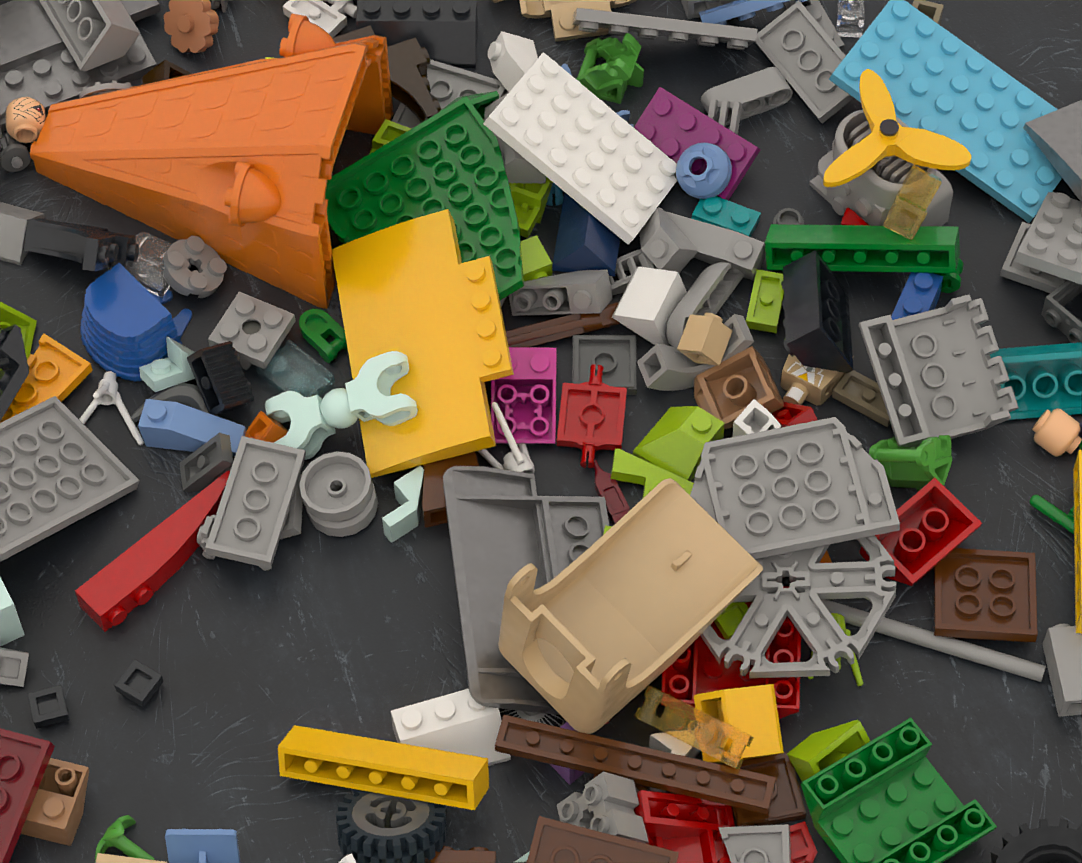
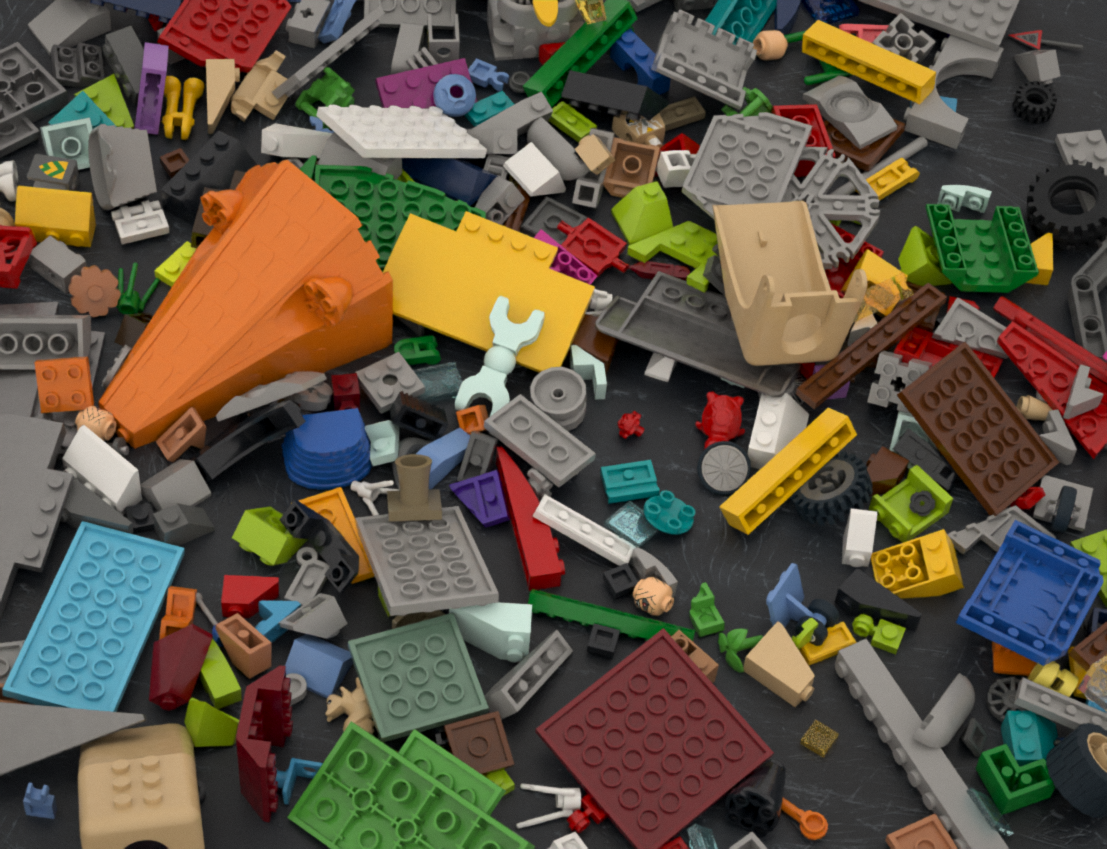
camera: 65 degrees left, 5 degrees down
none -> orange plate [34,356,94,413]
none -> green plant [116,262,160,315]
none -> nougat slope [156,407,206,462]
none -> light grey slope [216,371,327,422]
none -> dark red brick [331,373,360,412]
none -> dark tan plant [387,454,442,522]
none -> light grey piece [427,14,460,63]
none -> dark purple wing [450,470,510,528]
none -> medium blue plate [468,58,509,91]
none -> green piece [528,589,696,641]
none -> white tile [533,494,636,566]
none -> teal plate [600,460,660,504]
none -> clear light blue piece [604,501,660,548]
none -> red plant [617,411,644,439]
none -> light grey slope [631,547,678,597]
none -> light nougat head [633,577,674,616]
none -> teal dish [643,490,695,534]
none -> bright green slope [689,582,725,637]
none -> red animal [696,391,745,449]
none -> light grey wheel [697,441,752,496]
none -> light grey slope [802,75,897,149]
none -> yellow plate [856,158,920,201]
none -> light aqua slope [937,185,992,213]

